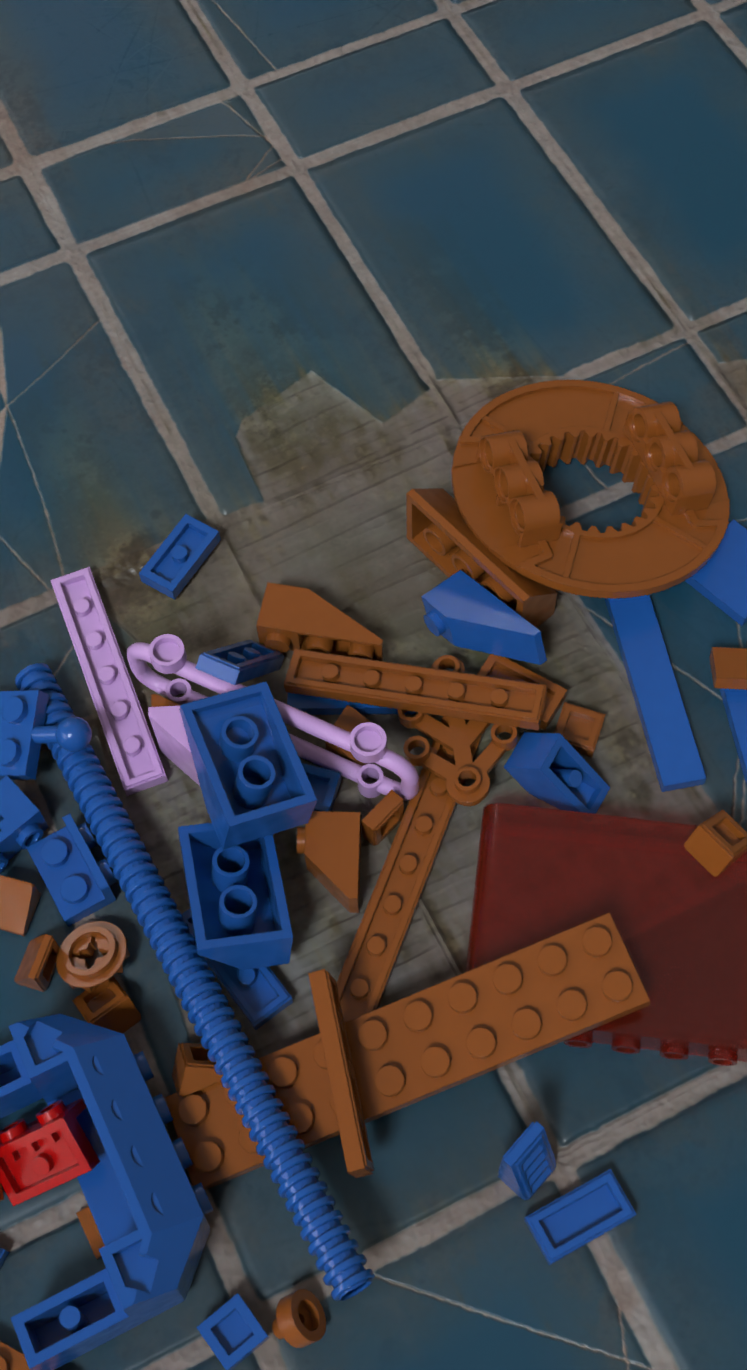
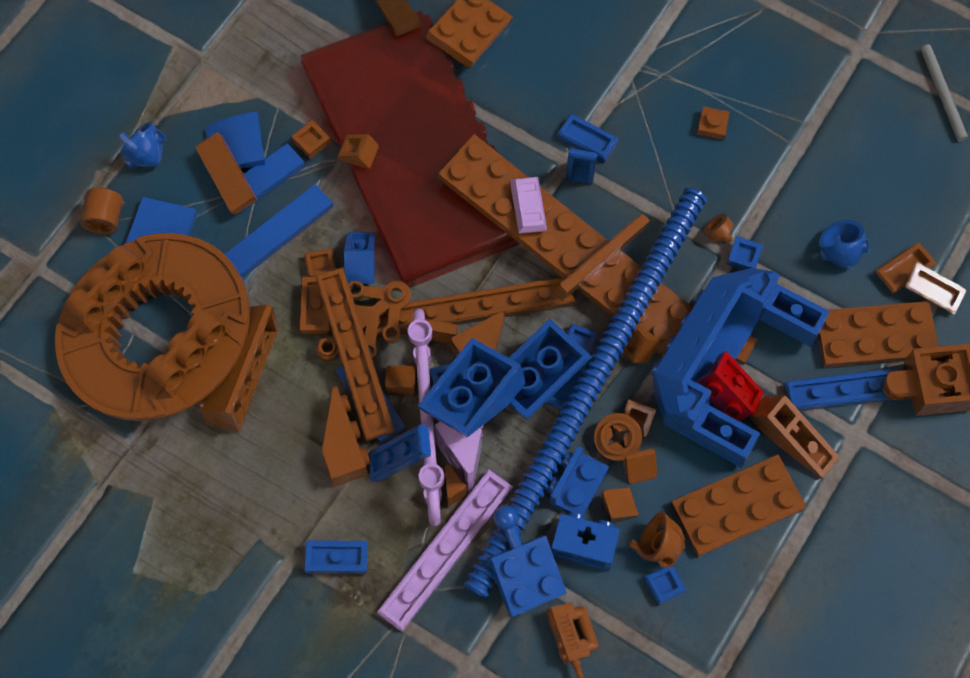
camera: 125 degrees left, 5 degrees up
blue slope [421,570,547,665] -> none
none -> lavender tile [510,177,547,234]

